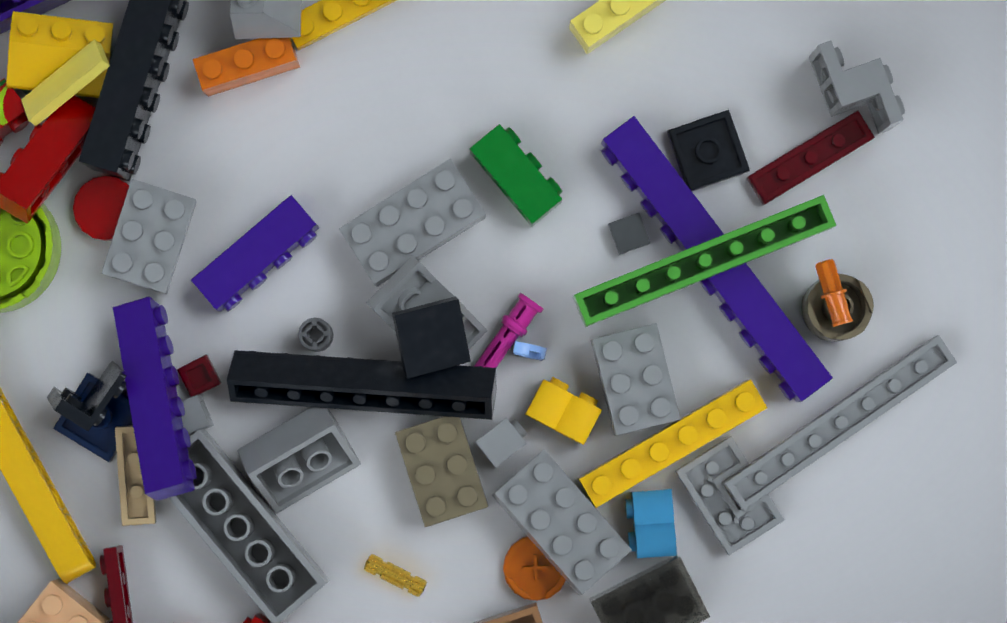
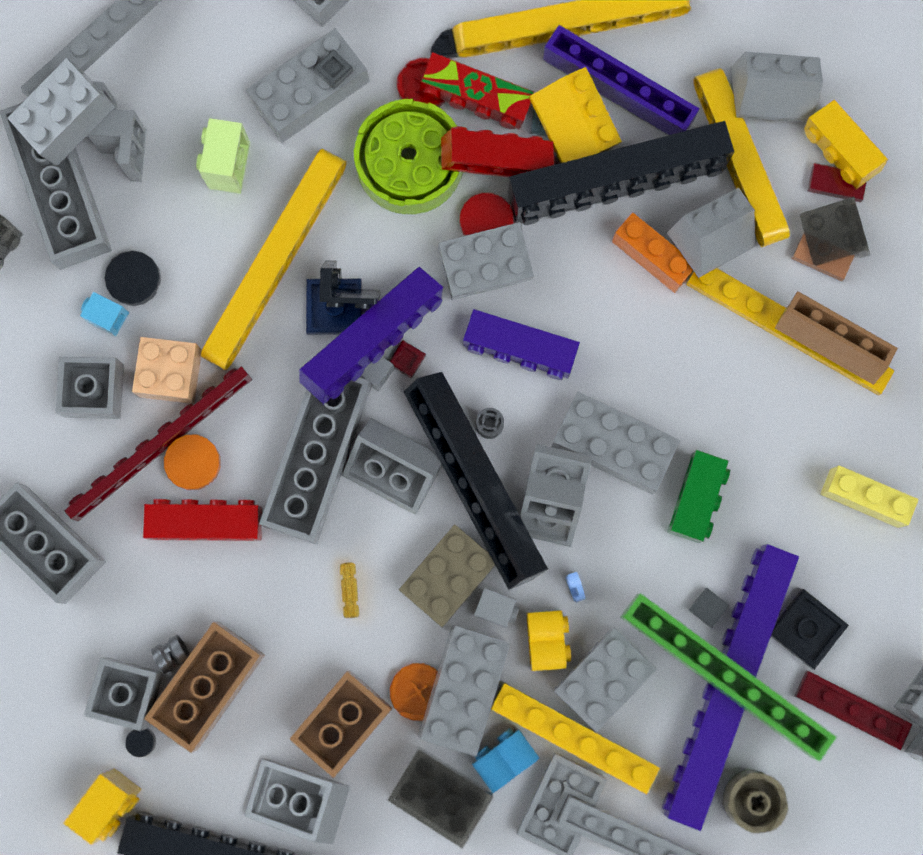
camera: 60 degrees right, 5 degrees down
light yellow tile [21,39,110,126] -> none
tan plate [115,425,156,526] -> none
black tile [392,296,471,379] -> none
dark pink pin [474,292,544,368] -> none
orange axle [815,259,853,327] -> none

